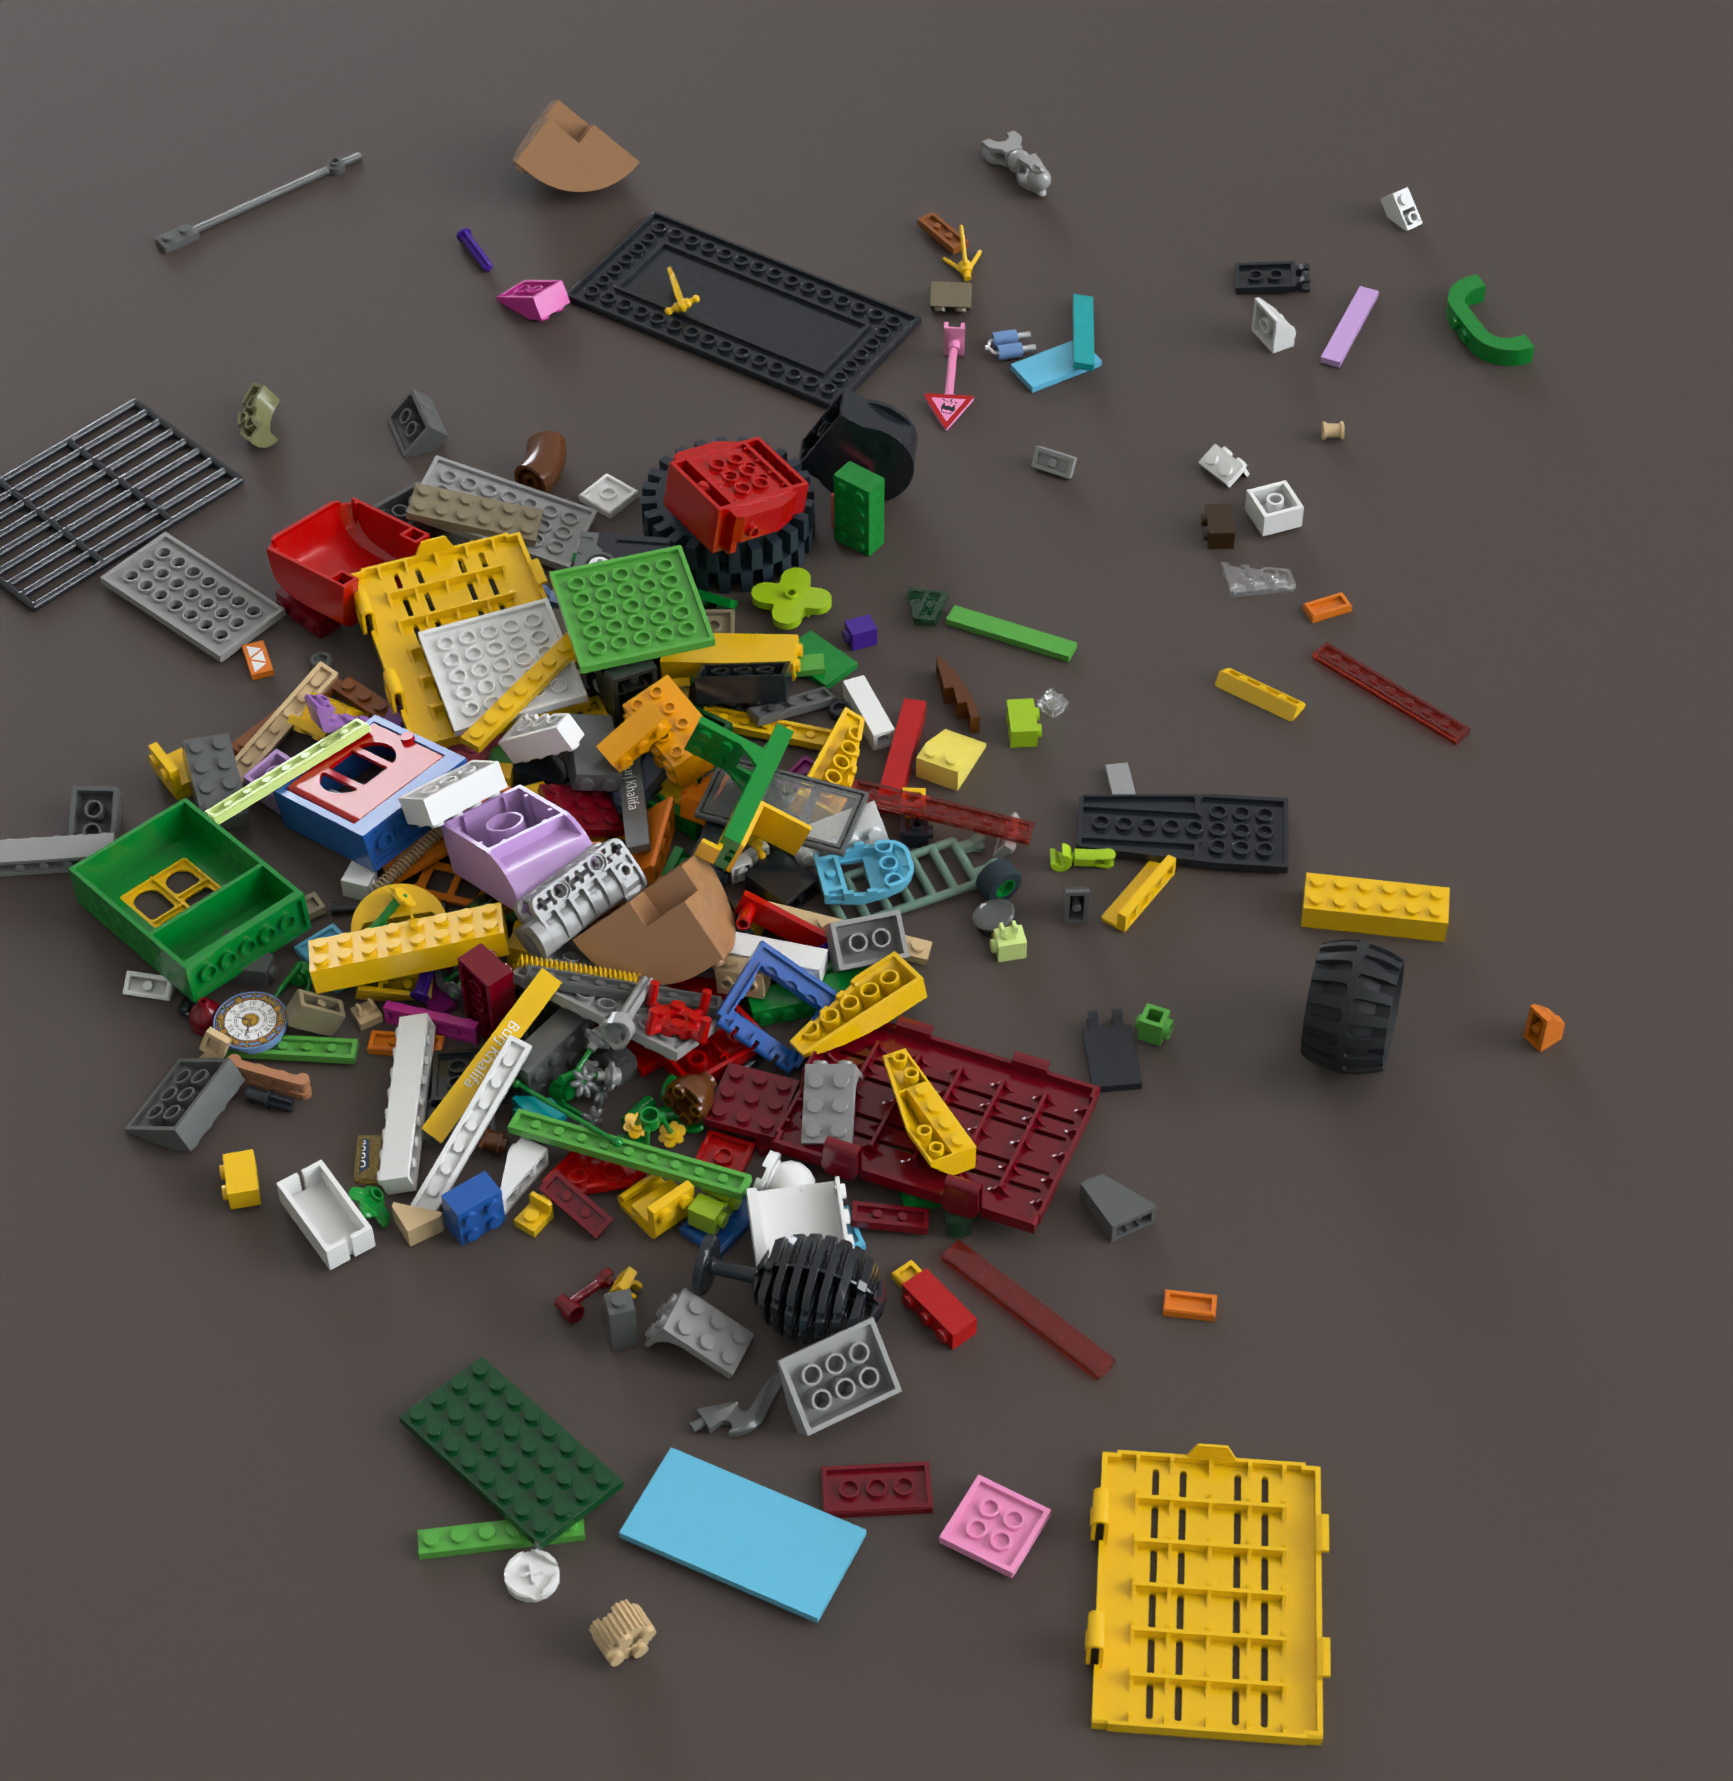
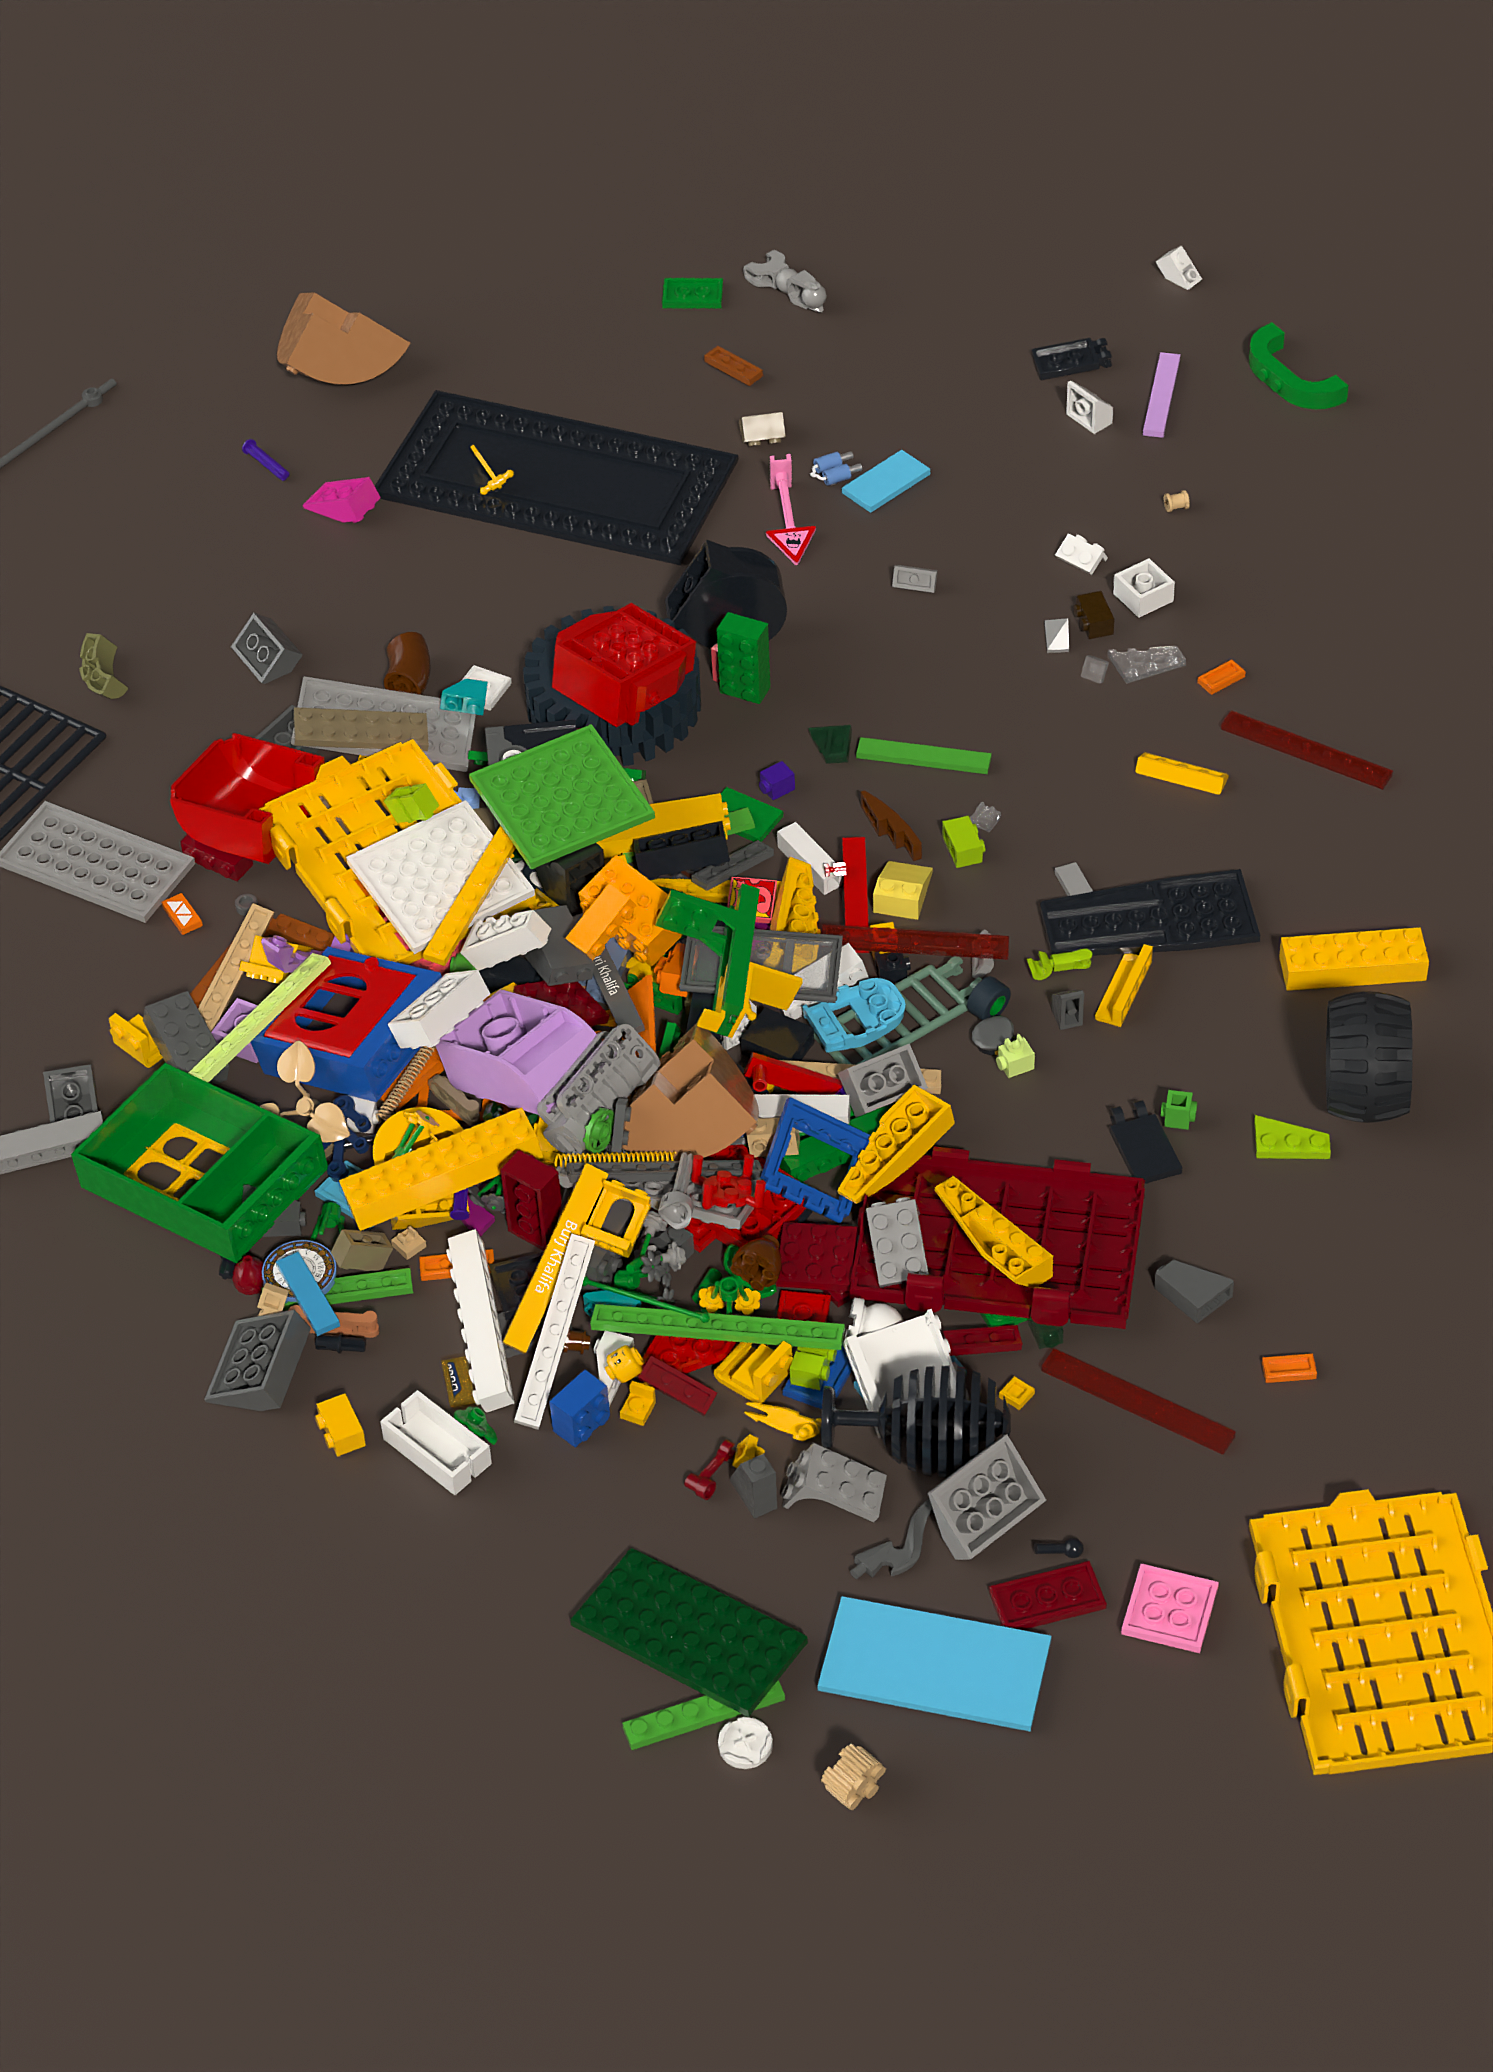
camera: 10 degrees left, 0 degrees up
white slope [122,970,176,1001] -> none
dark pink plate [383,1000,481,1044] -> none
tan slope [392,1202,445,1247] -> none
lime plant [751,568,832,630] -> none
black tile [829,700,852,722] -> none
red brick [901,1268,977,1350] -> none
yellow plant [942,225,982,282] -> none
teal tile [1072,294,1095,371] -> none
none -> tan plant [260,1041,350,1143]
none -> dark azure tile [276,1252,340,1336]
none -> dark blue plant [322,1095,371,1182]
none -> lime piece [384,783,440,823]
none -> dark tan plate [428,1074,480,1126]
none -> teal slope [440,679,488,715]
none -> yellow panel [581,1180,652,1258]
none -> bright green wheel [583,1108,615,1153]
none -> yellow head [605,1345,644,1383]
none -> dark grey plate [611,1098,632,1153]
none -> green tile [662,278,723,309]
none -> tile [727,877,777,924]
none -> yellow piece [744,1402,822,1441]
none -> piece [824,862,847,877]
none -> black bar [1034,1538,1084,1558]
none -> light grey slope [1045,618,1069,653]
none -> clear tile [1081,655,1109,684]
none -> lime wing [1254,1115,1331,1159]

